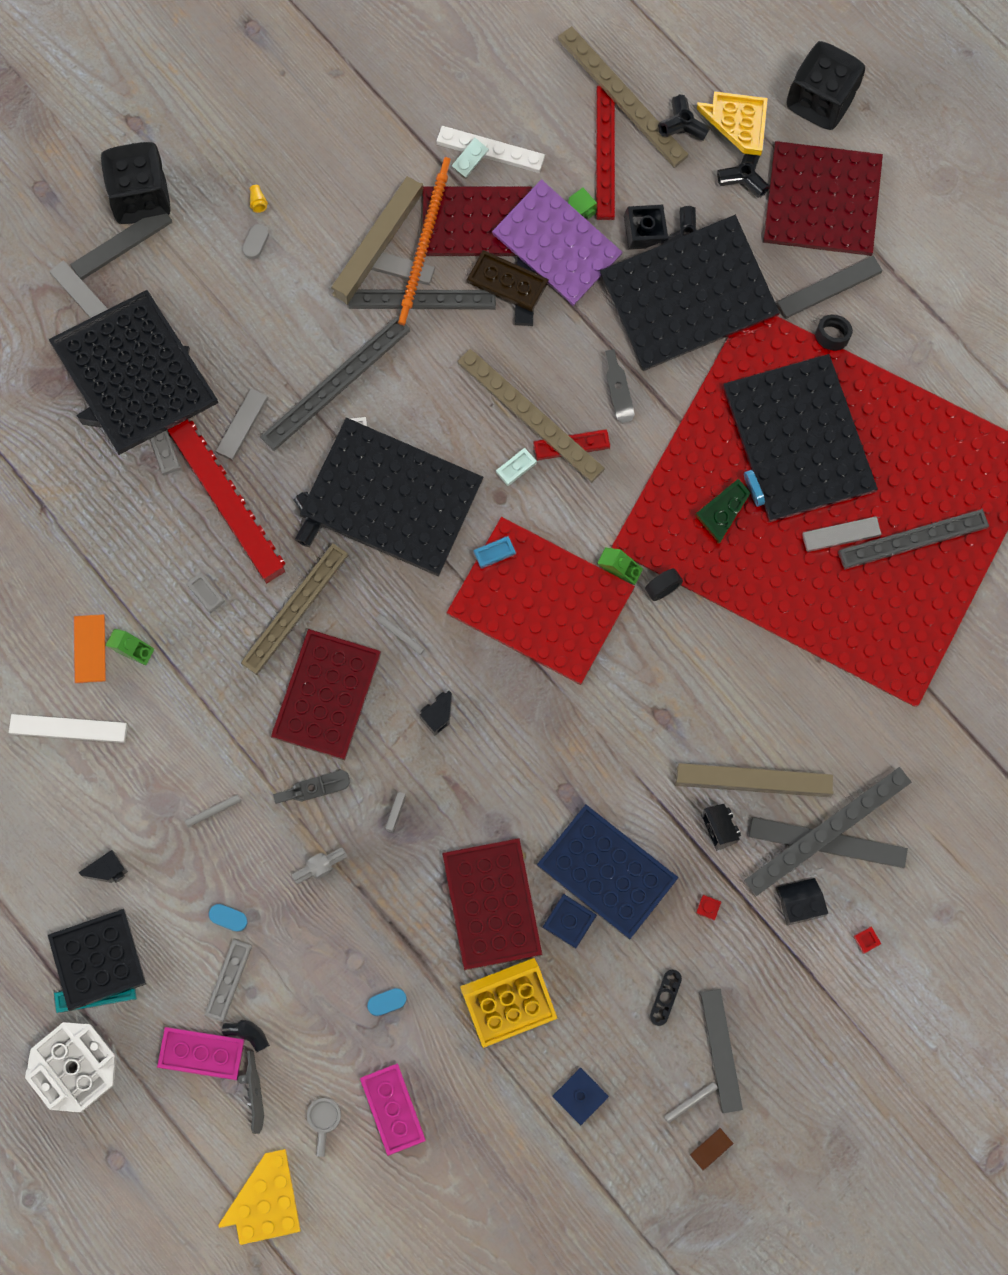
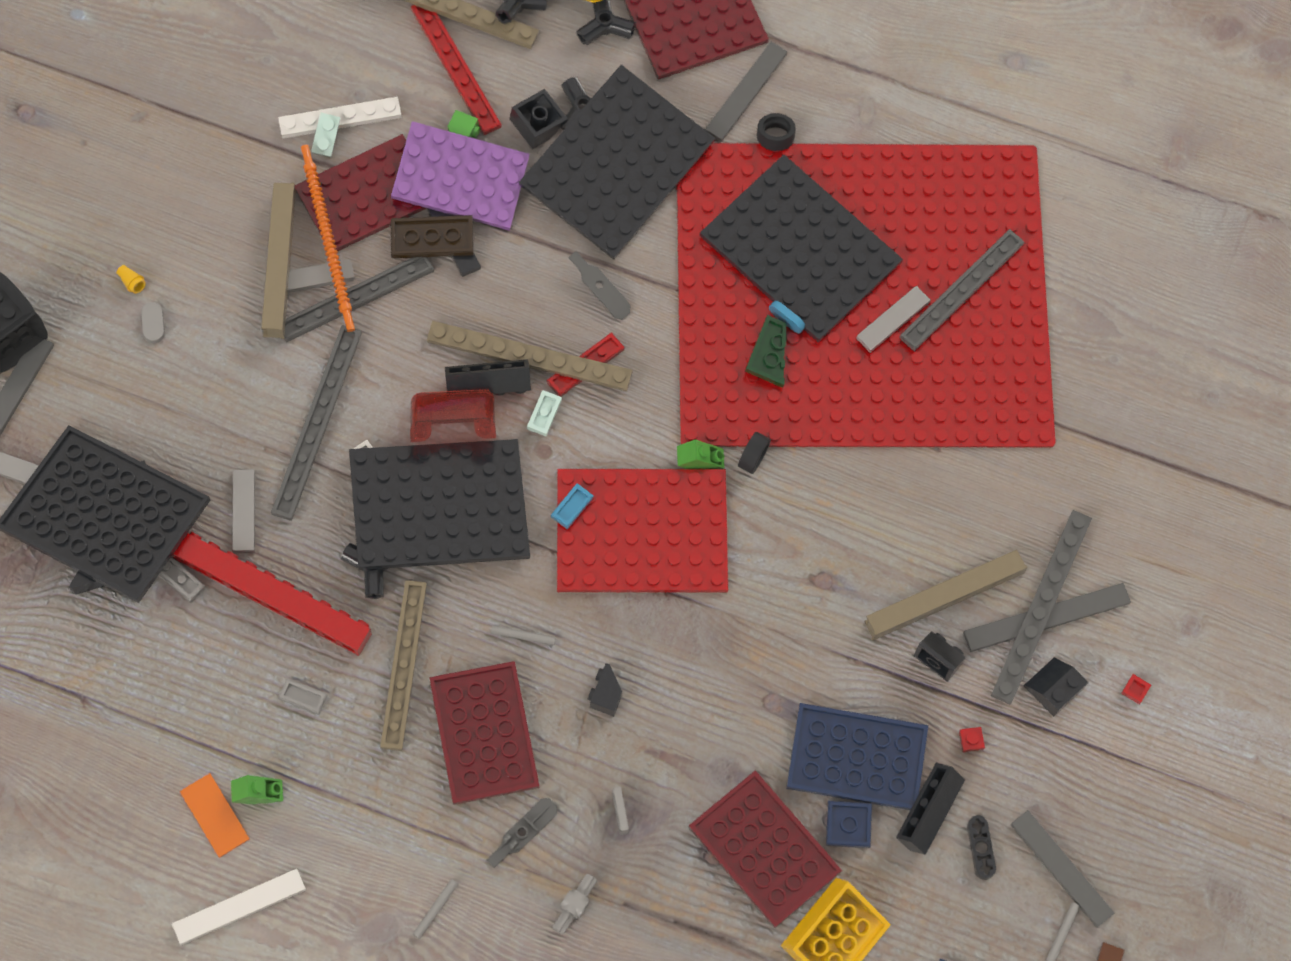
camera: 35 degrees left, 5 degrees down
none -> clear red windscreen [410,389,496,442]
none -> black brick [445,359,531,399]
none -> black brick [896,763,965,855]

